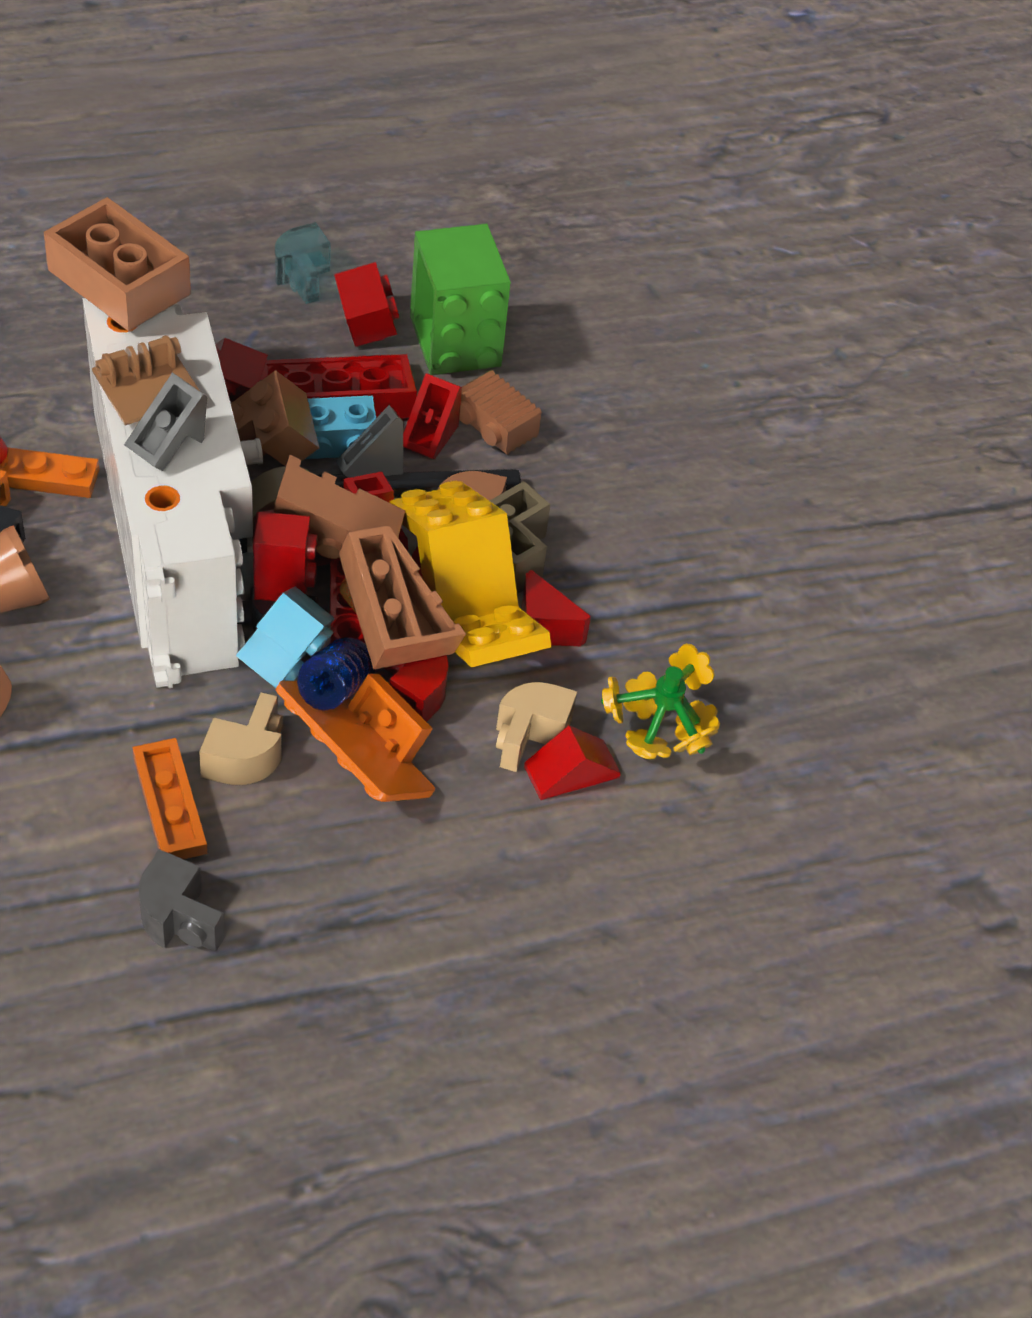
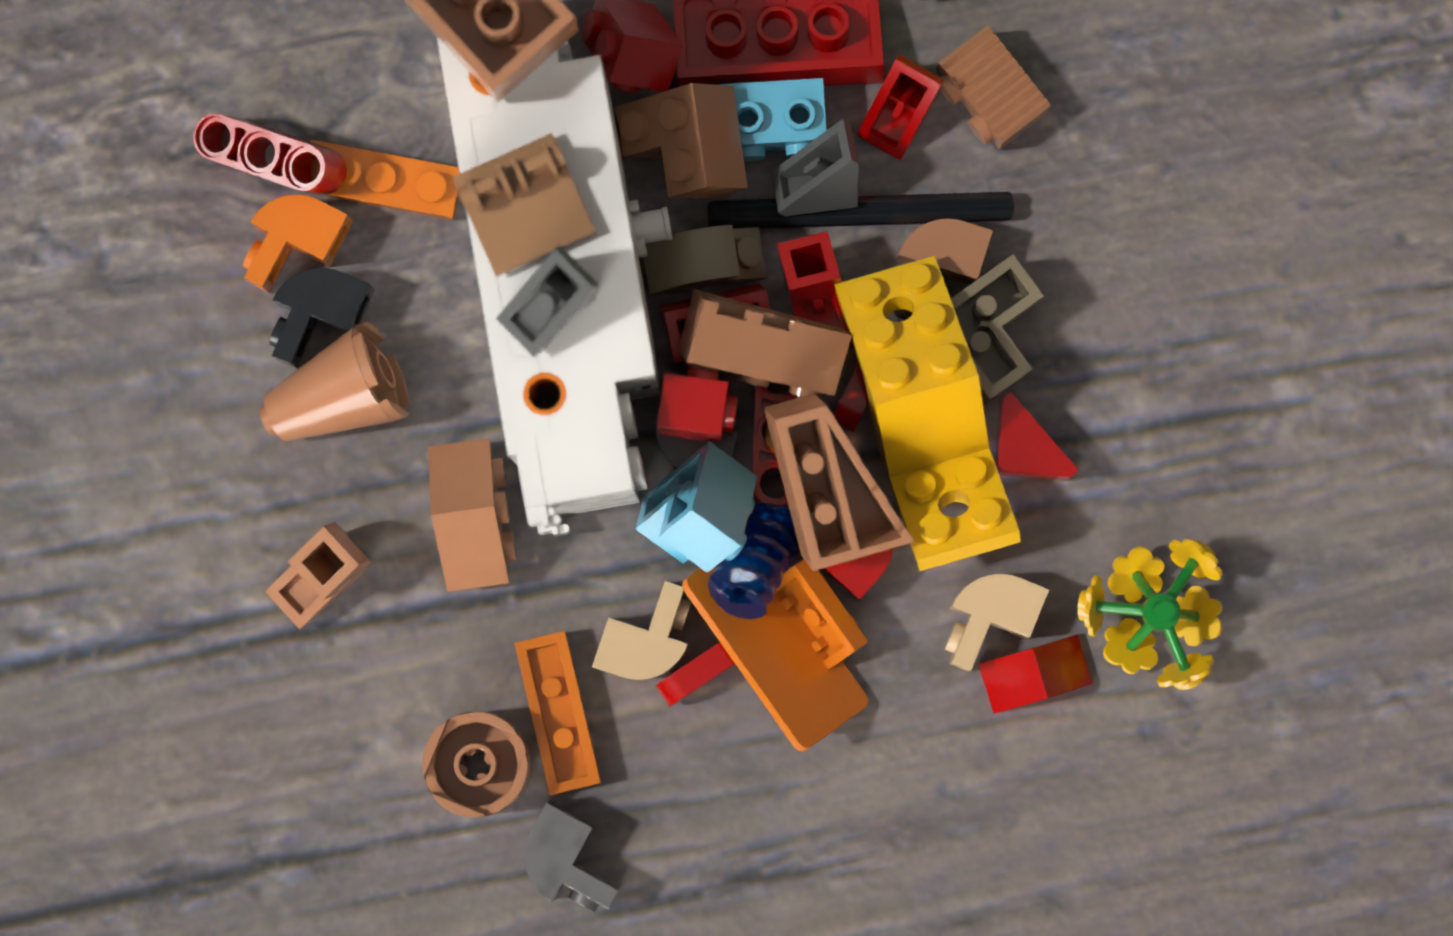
camera: 15 degrees right, 35 degrees up
none -> nougat brick [422,712,531,818]
none -> nougat brick [428,438,517,592]
none -> red beam [655,642,735,707]

